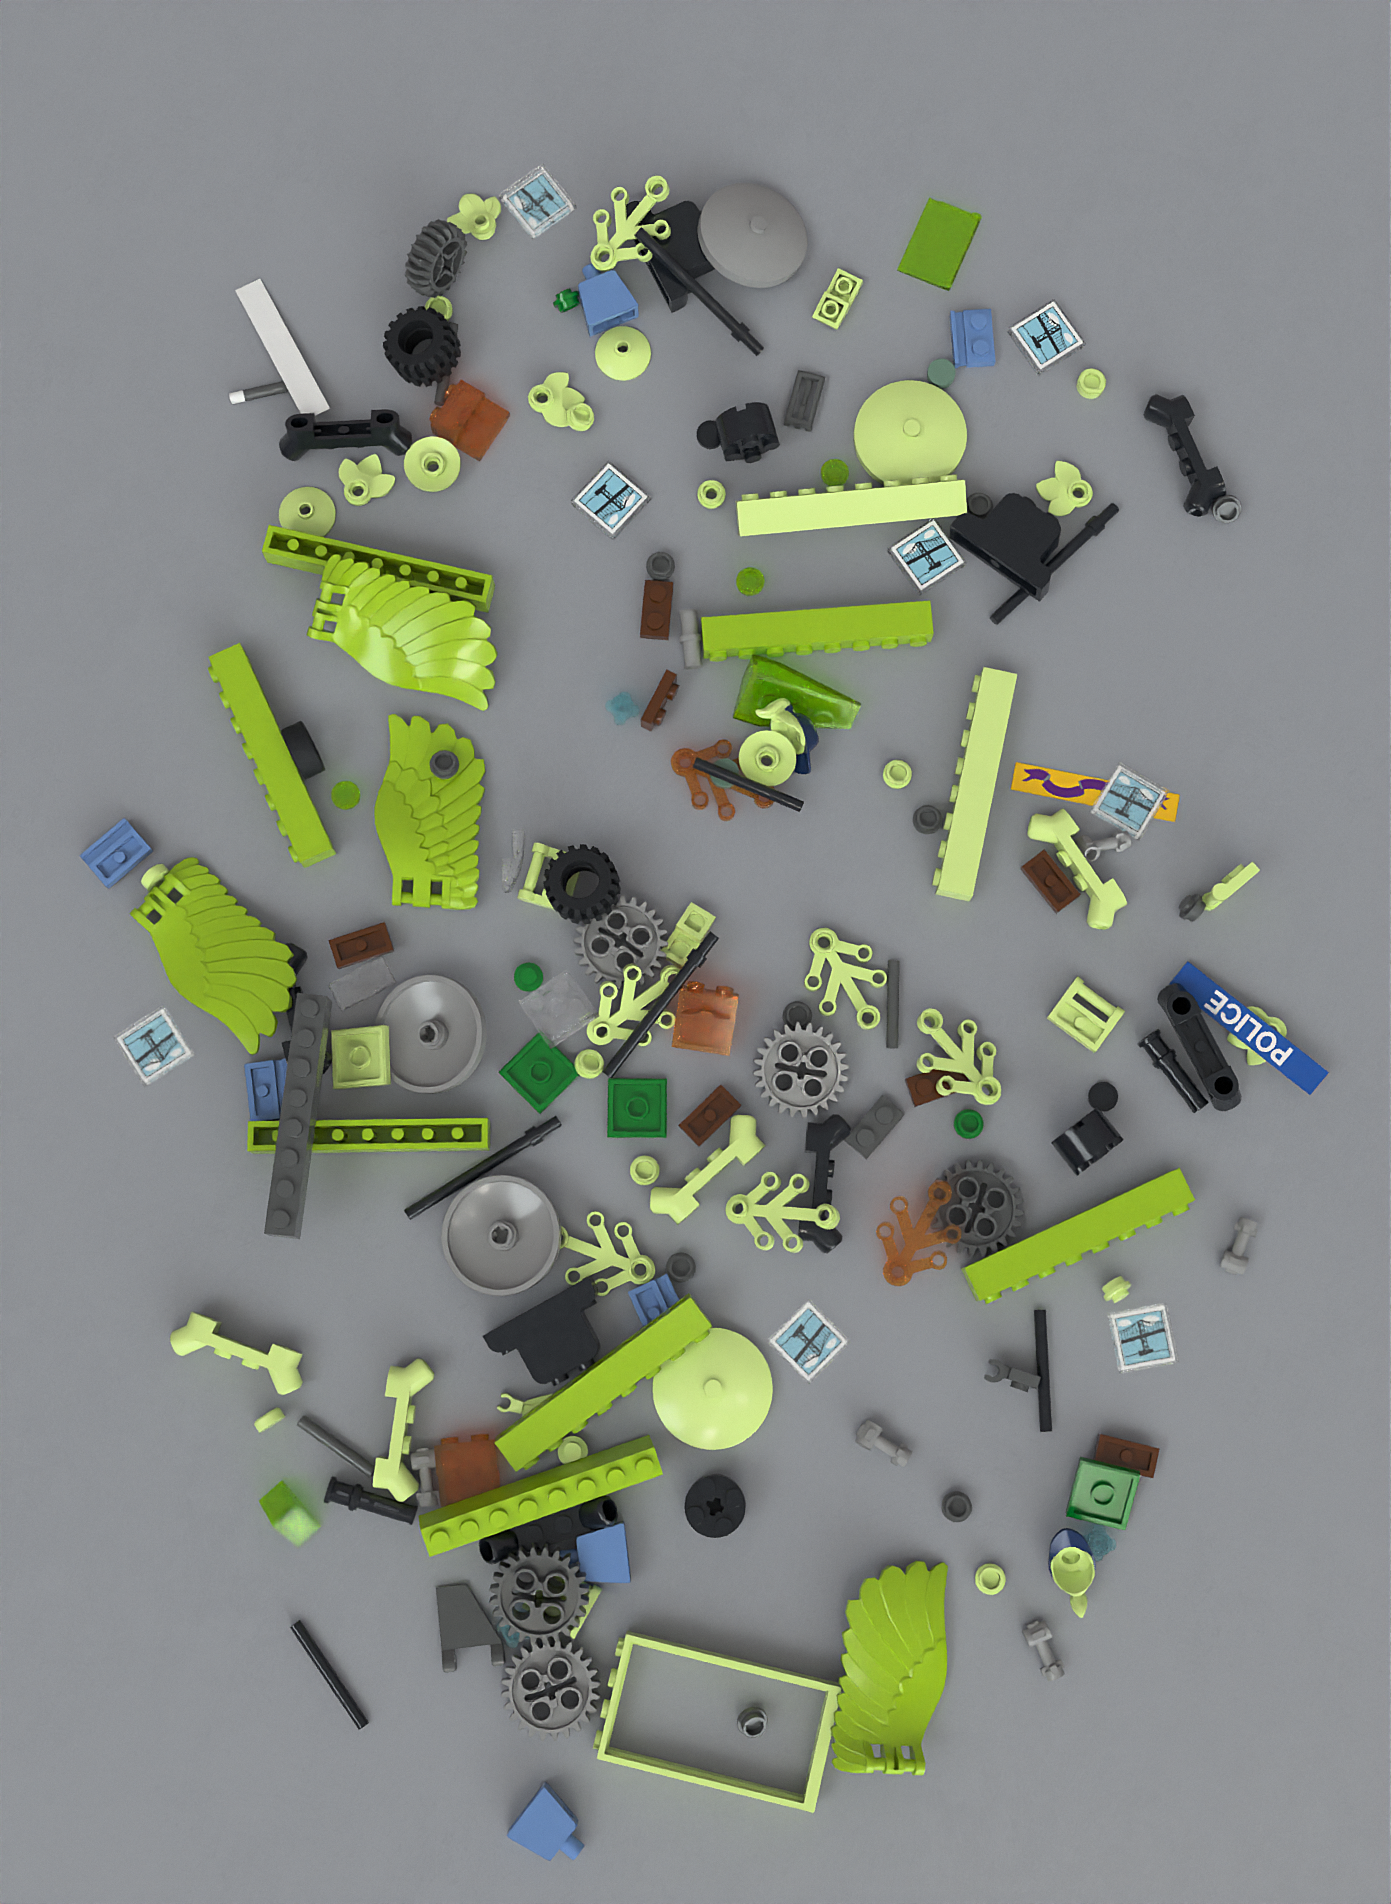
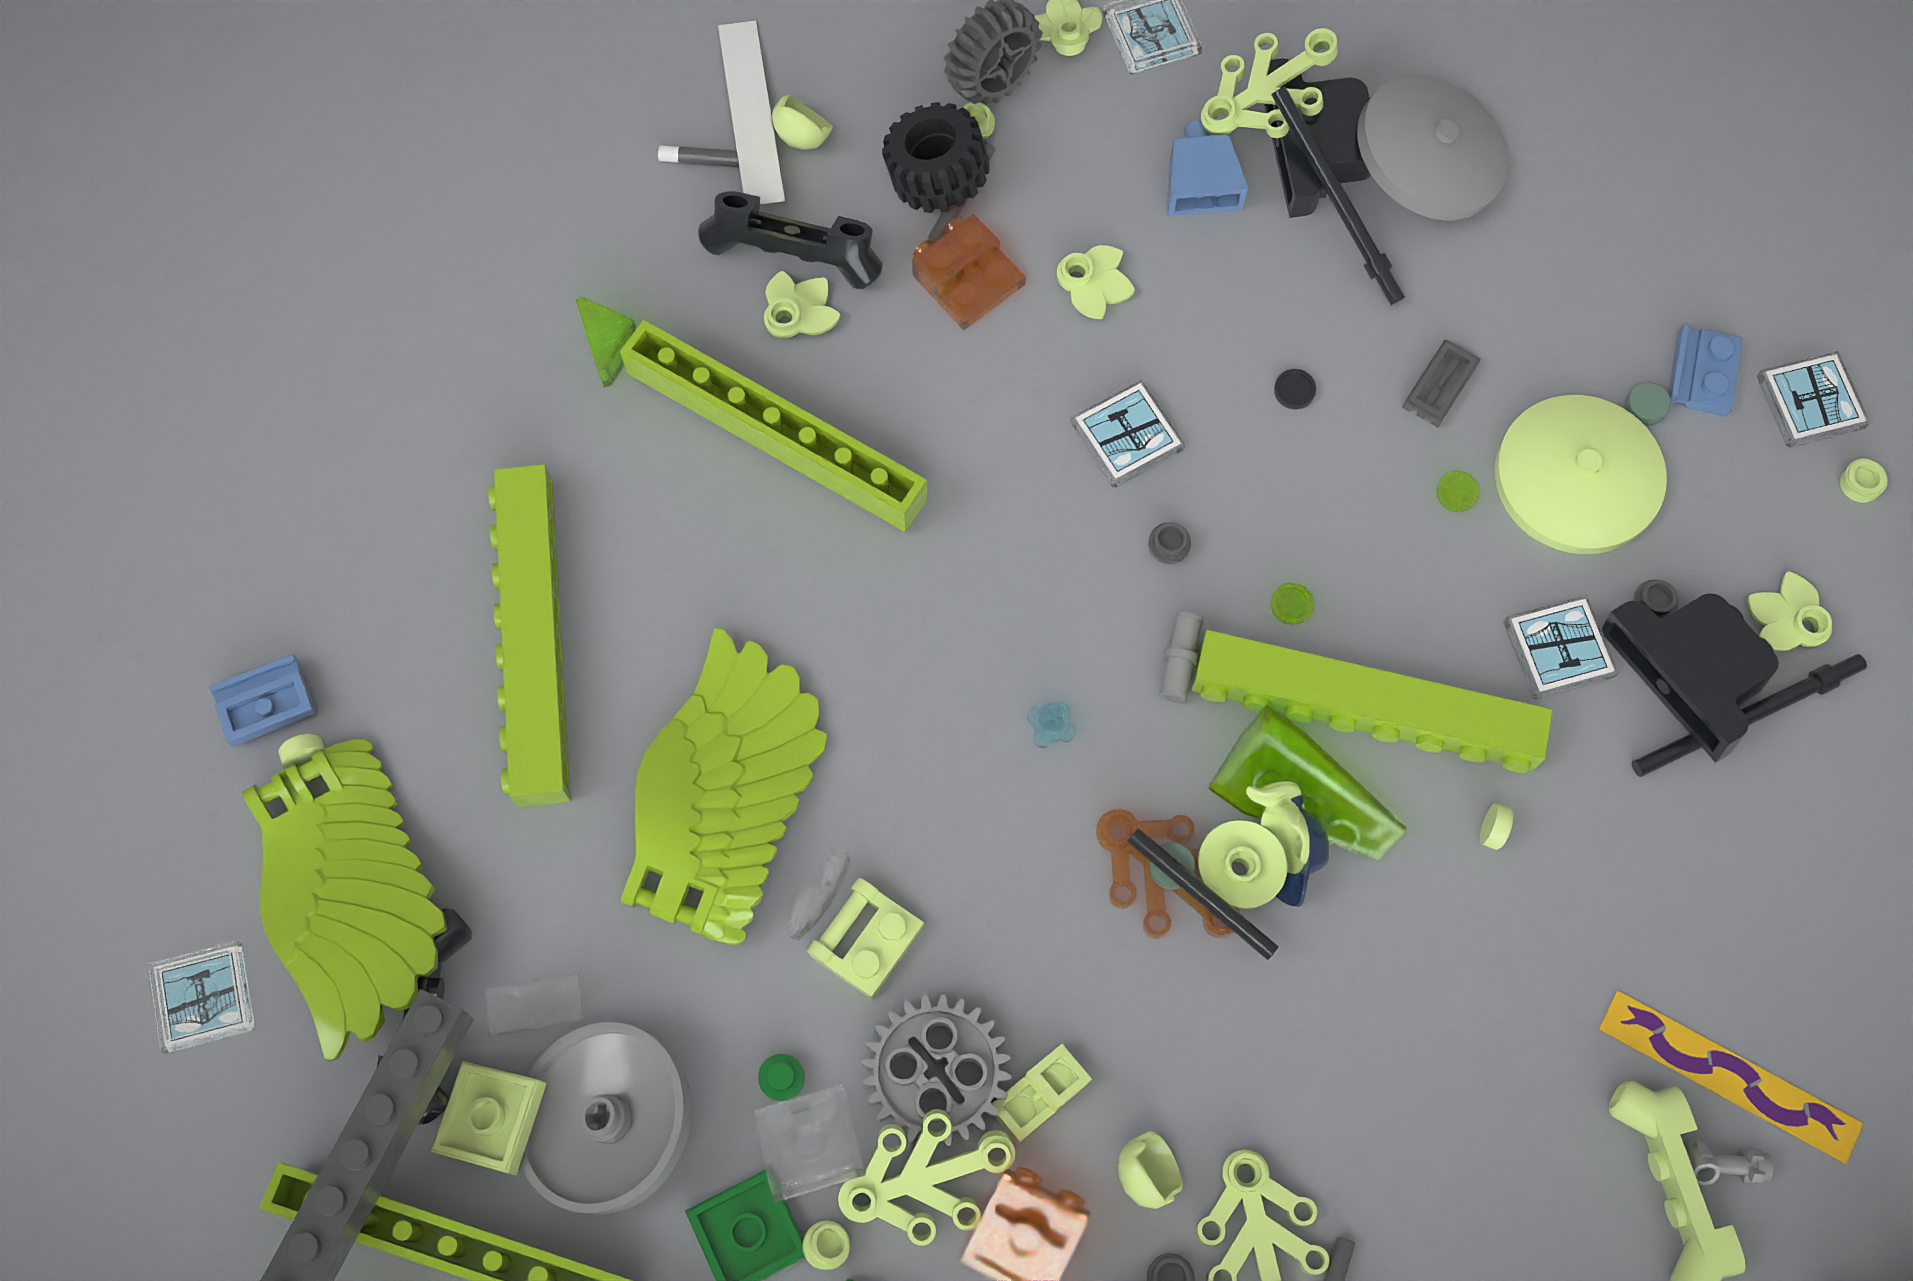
camera: 20 degrees right, 10 degrees down
medium blue plate [244,1058,287,1121] -> none
yellowish green dish [279,487,336,537] -> none
black tyre [281,721,325,780] -> none
lime animal [306,554,498,711] -> none
reddish brown plate [328,922,394,969] -> none
clear neon green plate [331,781,361,810] -> none
yellowish green dish [404,437,461,492] -> none
dark grey plate [430,750,459,779] -> none
black tyre [543,844,621,924] -> none
green plate [553,288,580,313] -> none
yellowish green plate [566,403,594,431] -> none
yellowish green dish [595,326,651,381] -> none
black bar [602,931,719,1078] -> none
reddish brown plate [640,580,673,640] -> none
reddish brown plate [641,669,680,731] -> none
yellowish green plate [697,480,726,509] -> none
black brick [715,402,780,463] -> none
yellowish green brick [735,474,967,536] -> none
yellowish green slope [812,268,863,330] -> none
yellowish green plate [883,760,912,789] -> none
clear neon green piece [897,198,982,291] -> none
dark grey plate [913,805,942,834] -> none
yellowish green brick [932,667,1017,901] -> none
reddish brown plate [1020,849,1081,914] -> none
clear tile [1089,761,1170,841] -> none
none -> clear neon green slope [575,297,637,388]
none -> yellowish green hair [772,94,833,150]
none -> yellowish green hair [1118,1131,1183,1209]
none -> yellowish green tile [1479,803,1514,850]

